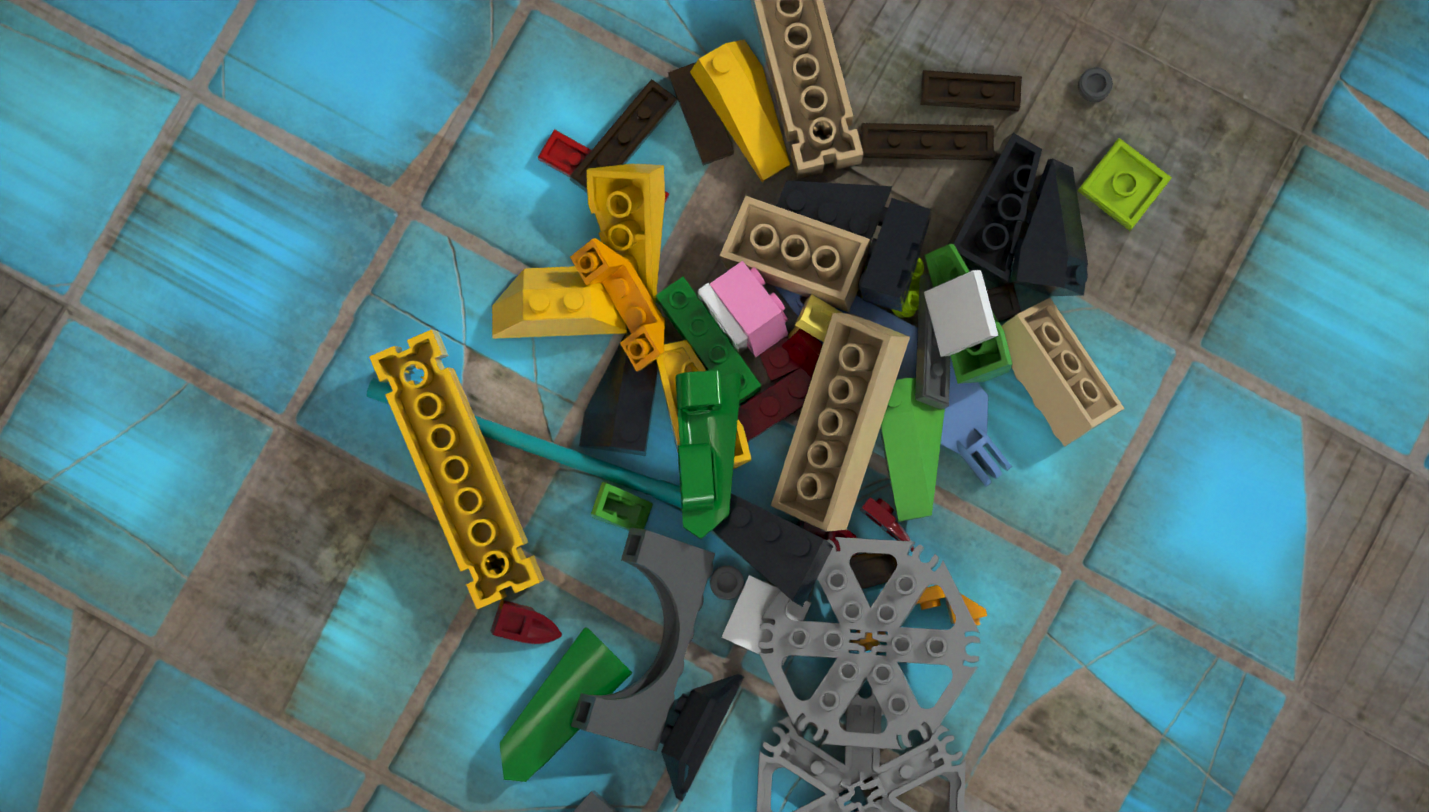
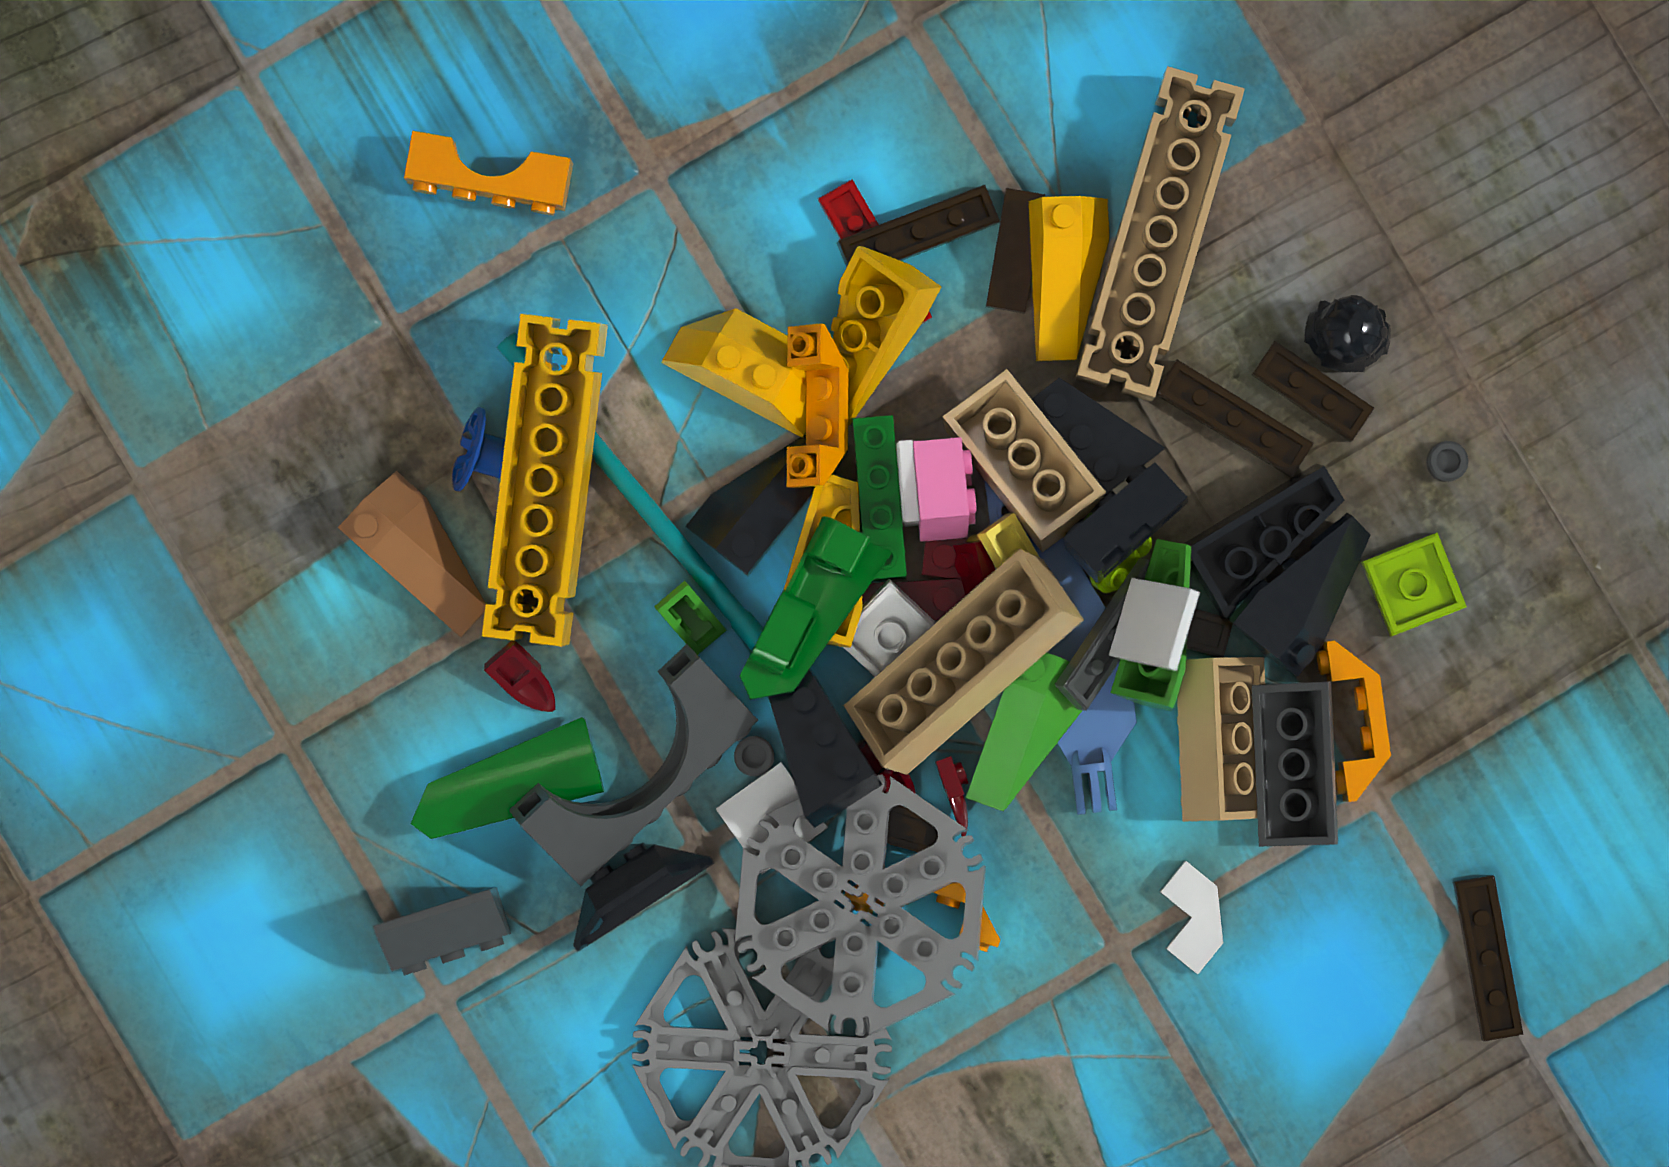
camera: 30 degrees right, 5 degrees up
none -> medium nougat wedge [338,471,486,638]
none -> light orange arch [404,131,573,215]
none -> blue wheel [452,406,505,492]
none -> white tile [843,579,936,677]
none -> white tile [1160,861,1223,974]
none -> dark grey slope [1252,682,1338,847]
none -> black helmet [1304,295,1391,372]
none -> light orange slope [1317,640,1391,802]
none -> dark brown tile [1453,875,1524,1041]

